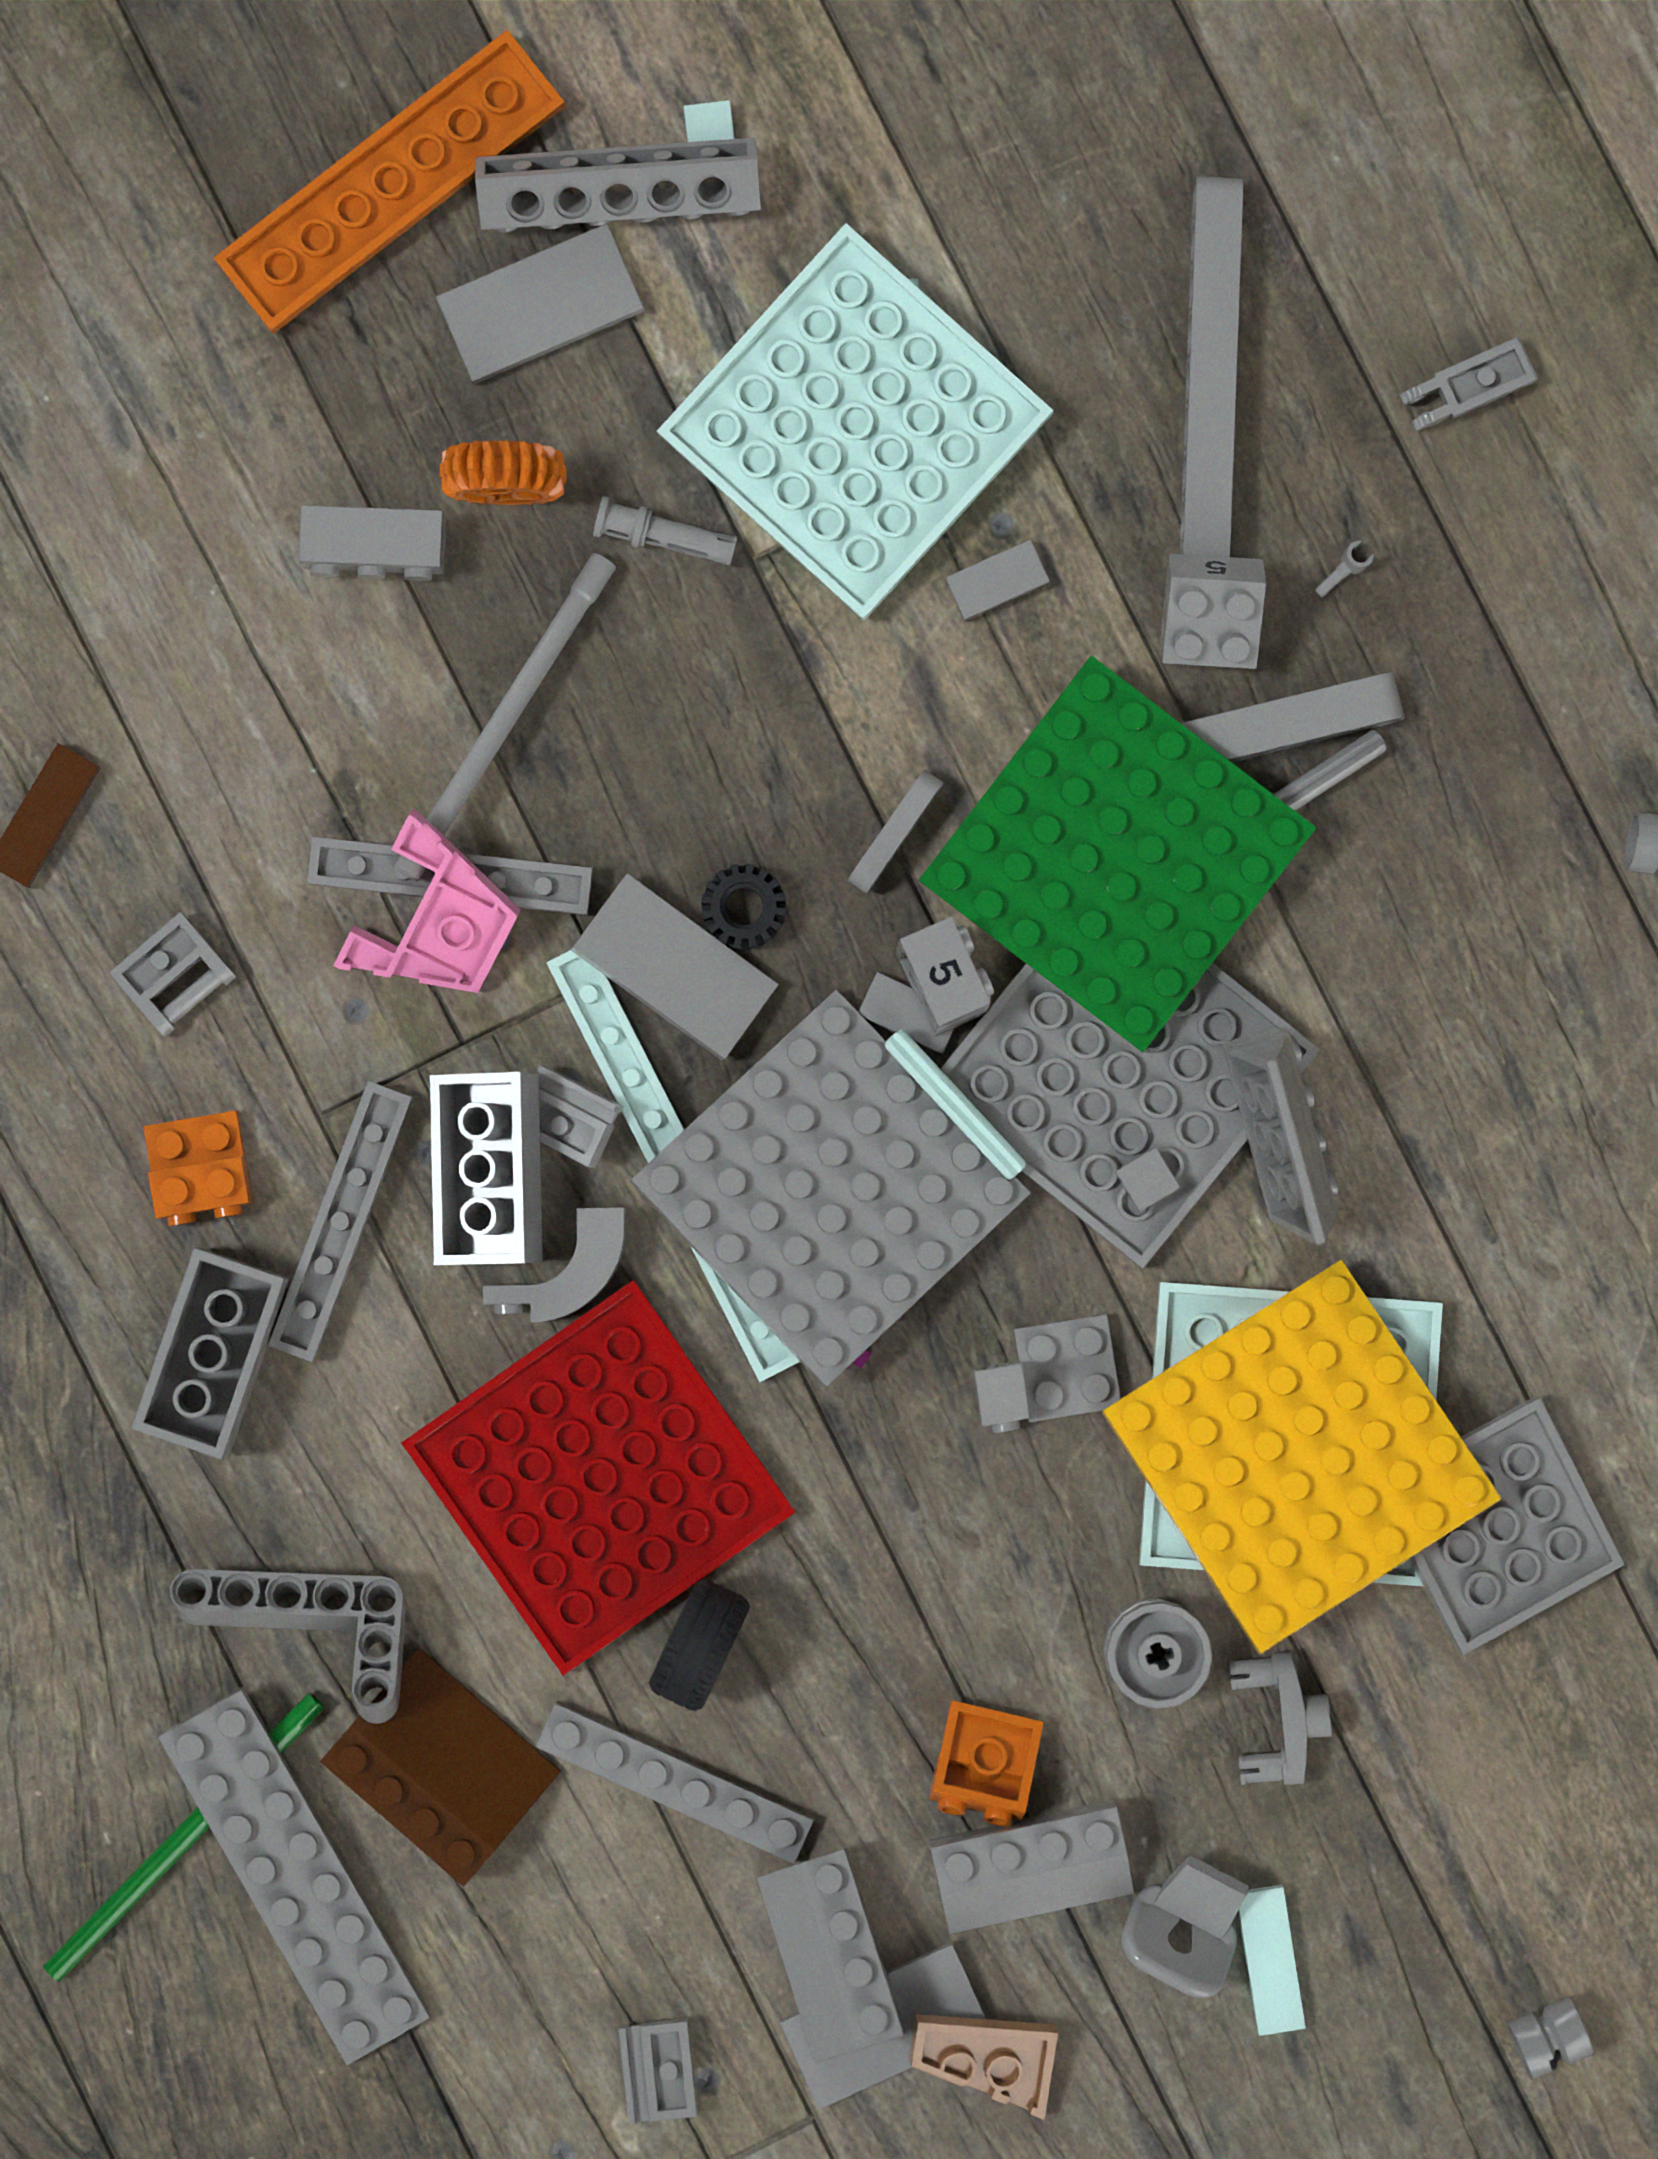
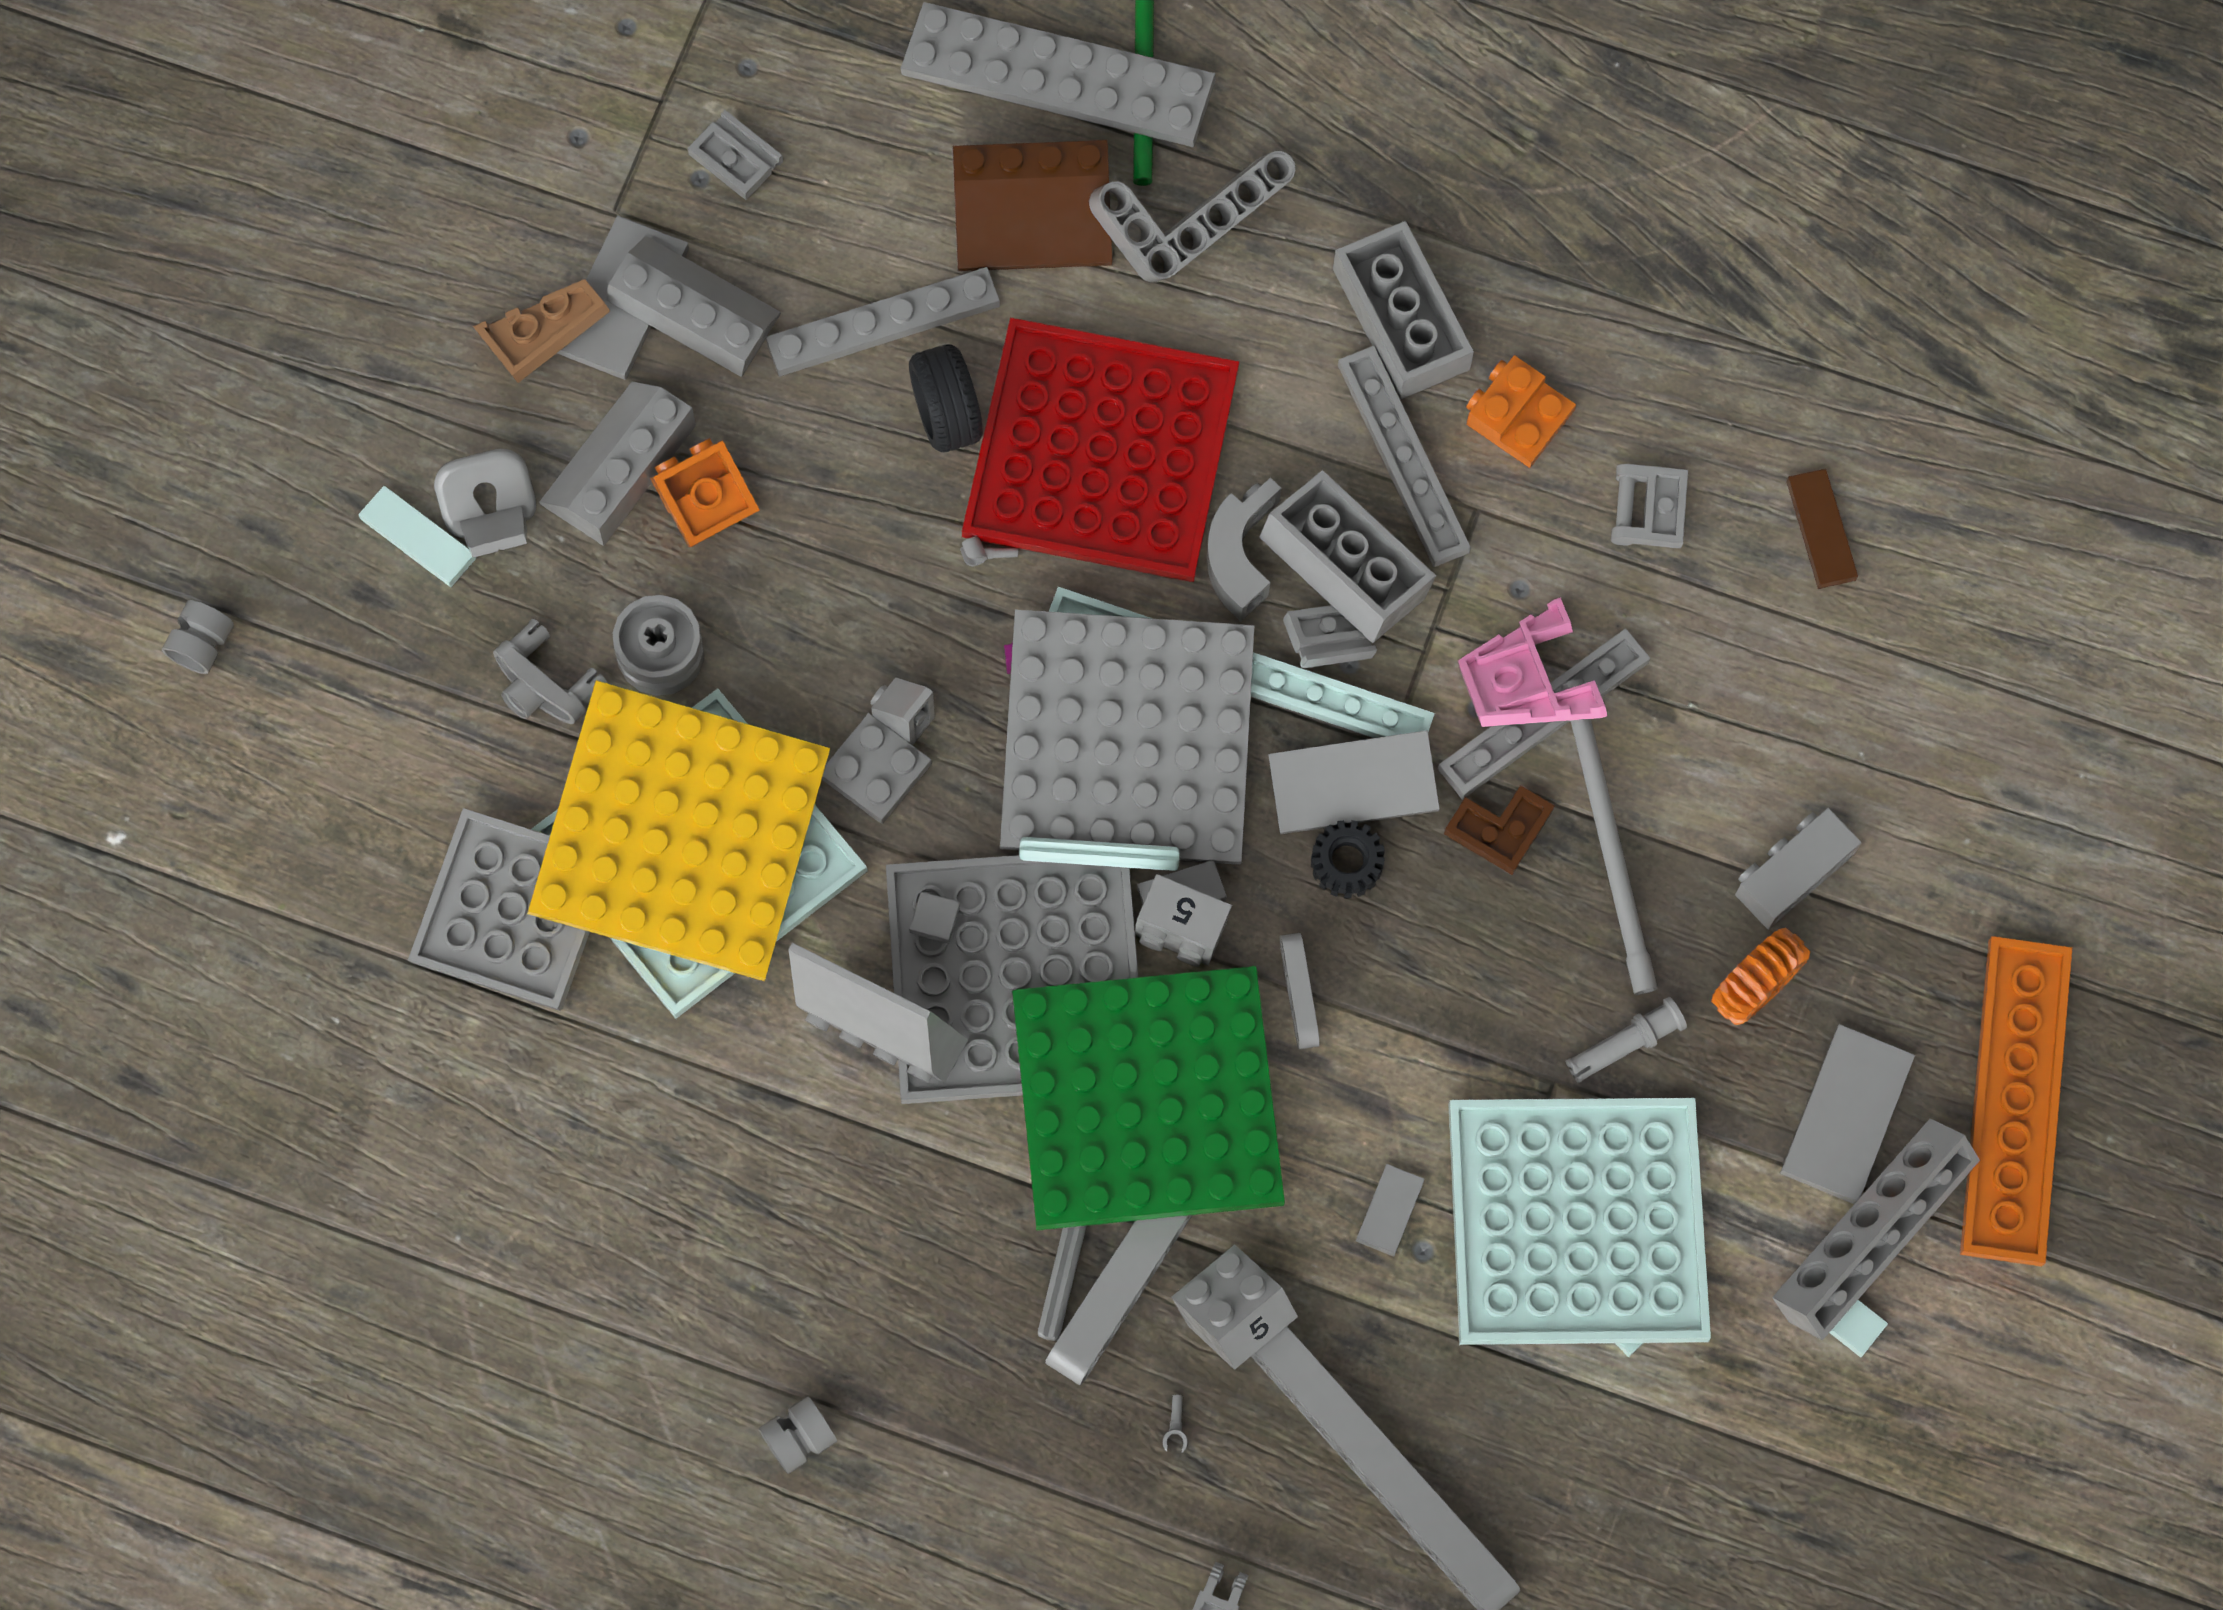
camera: 135 degrees right, 15 degrees down
none -> light grey hand [960,537,1018,567]
none -> reddish brown plate [1444,785,1555,875]

